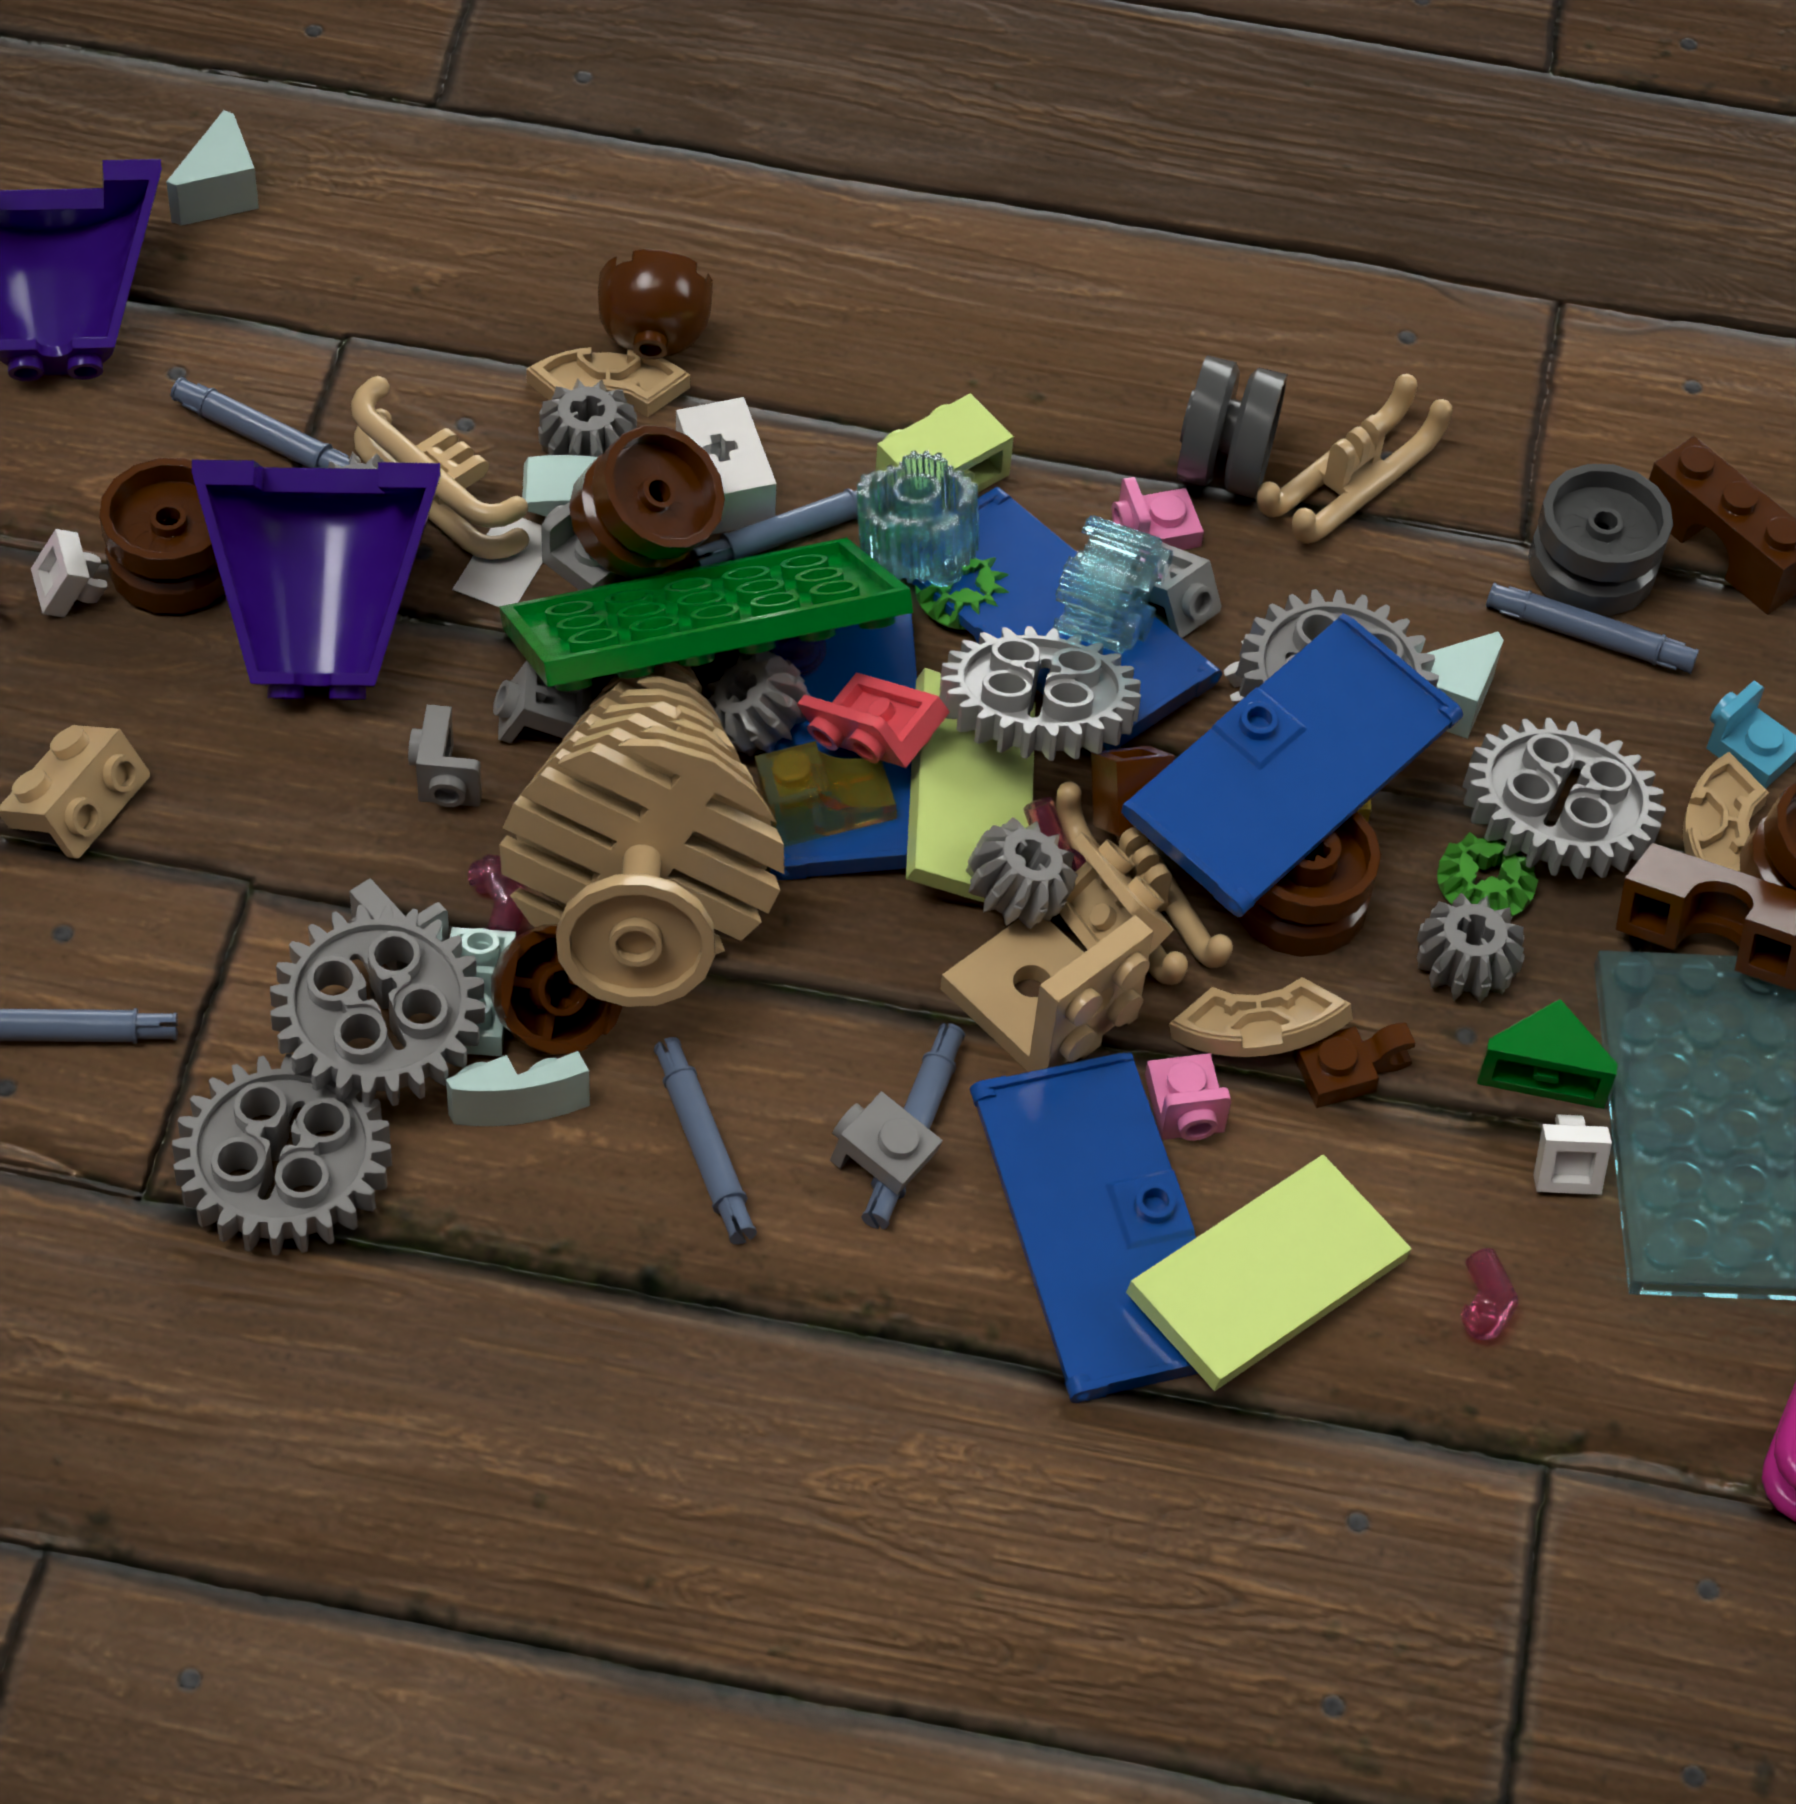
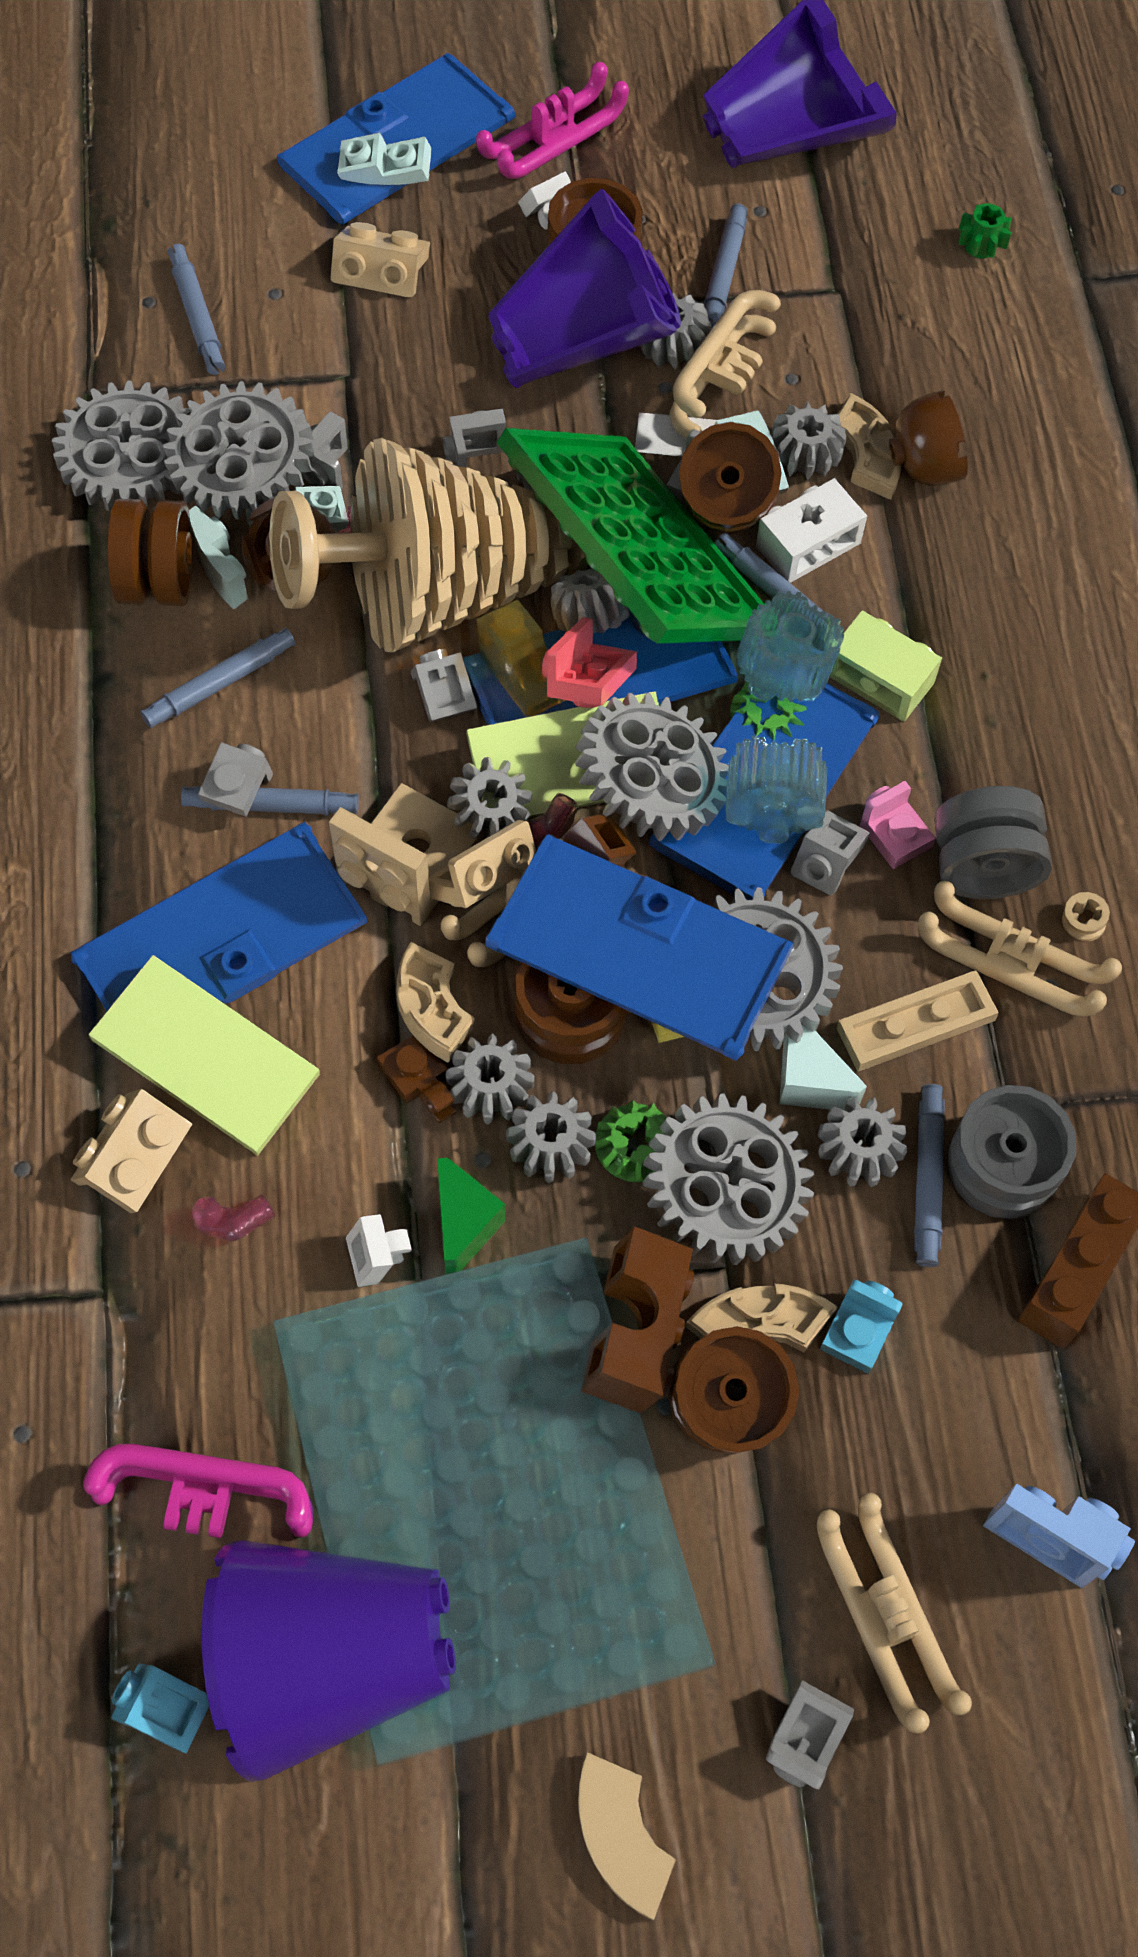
camera: 75 degrees right, 10 degrees up
light aqua slope [166,110,259,226] -> none
bright pink bracket [1145,1053,1231,1141] -> none
none -> tan bracket [71,1089,192,1213]
none -> reddish brown wheel [108,499,193,606]
none -> light grey bracket [410,649,477,723]
none -> light grey gear [446,1033,534,1125]
none -> light grey gear [818,1097,907,1188]
none -> tan plate [836,970,999,1072]
none -> green gear [958,203,1012,259]
none -> tan bush [1062,892,1110,941]

